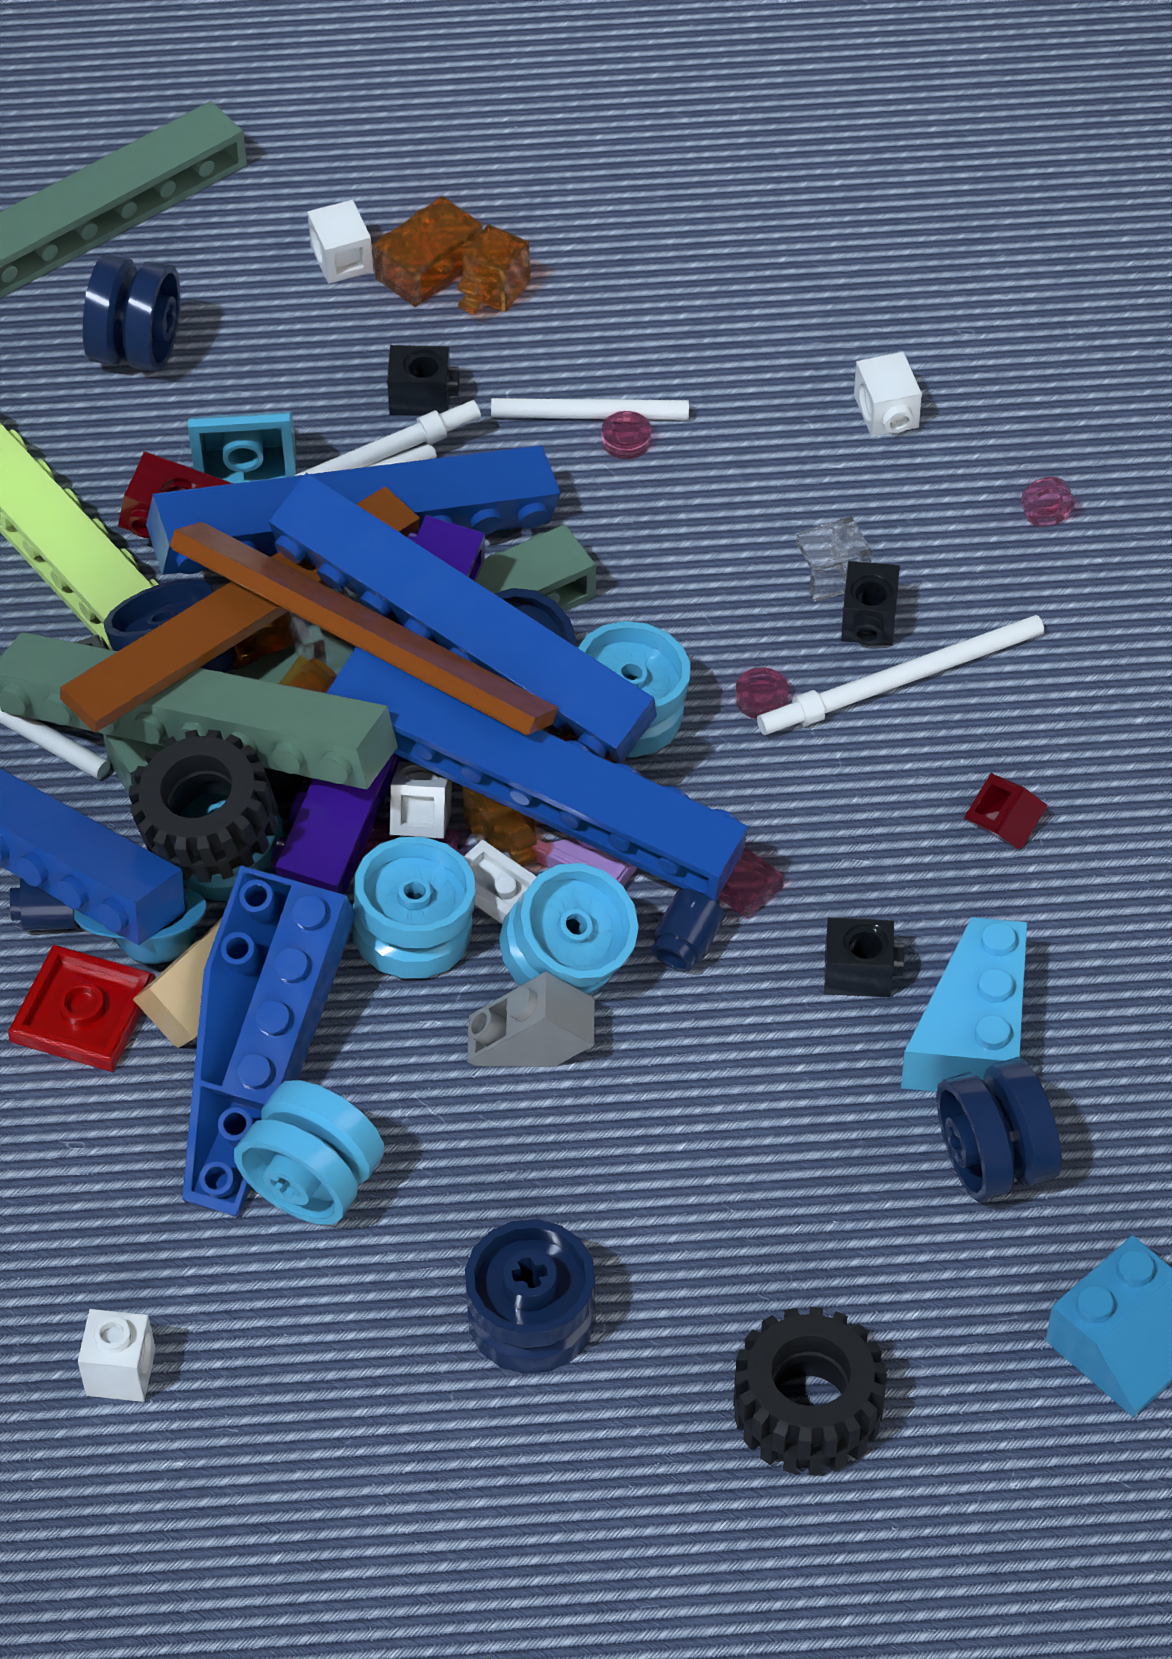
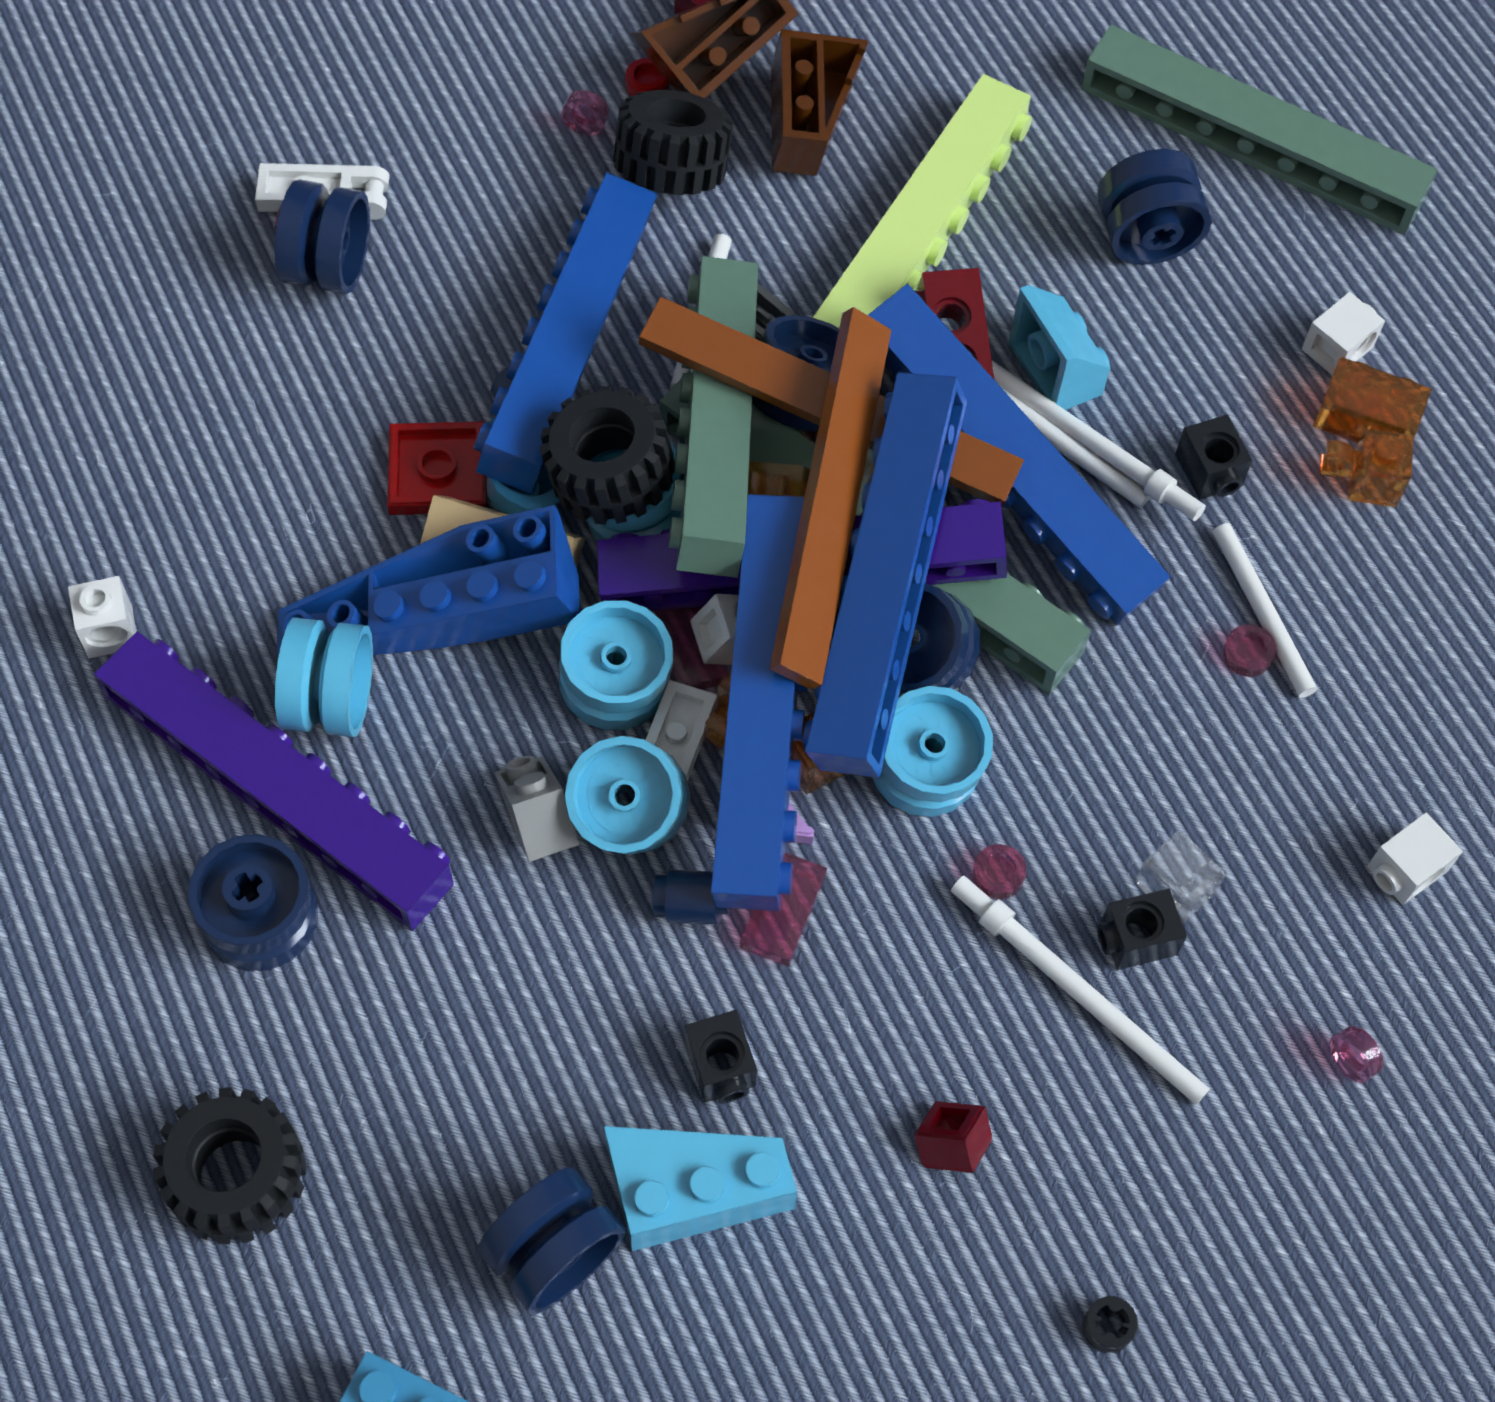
camera: 65 degrees right, 10 degrees up
none -> dark purple brick [94,631,454,932]

